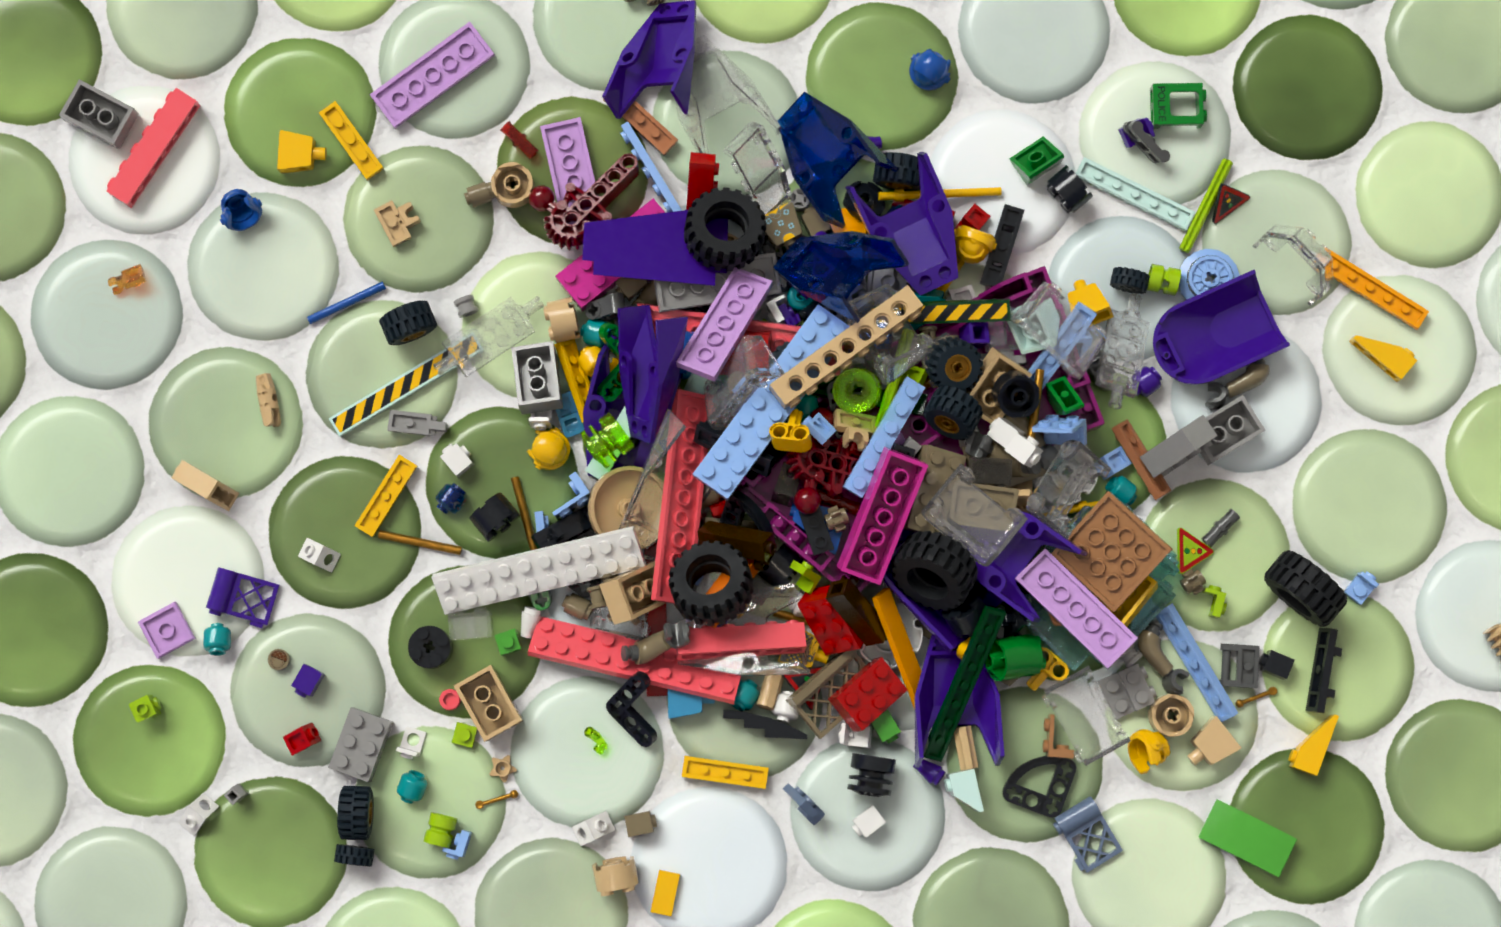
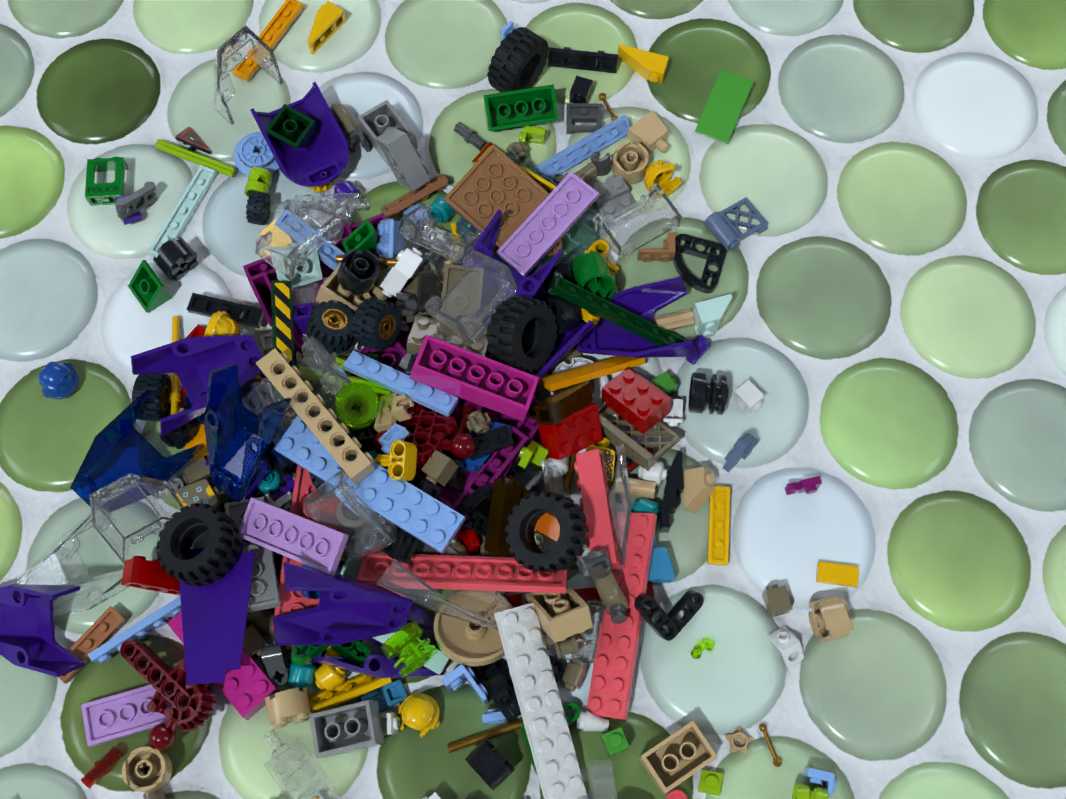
camera: 90 degrees left, 15 degrees down
none -> dark green slope [265,104,316,149]
none -> dark tan brick [422,451,459,487]
none -> green slope [483,84,559,131]
none -> tan slope [683,467,716,513]
none -> magenta plate [785,476,822,495]

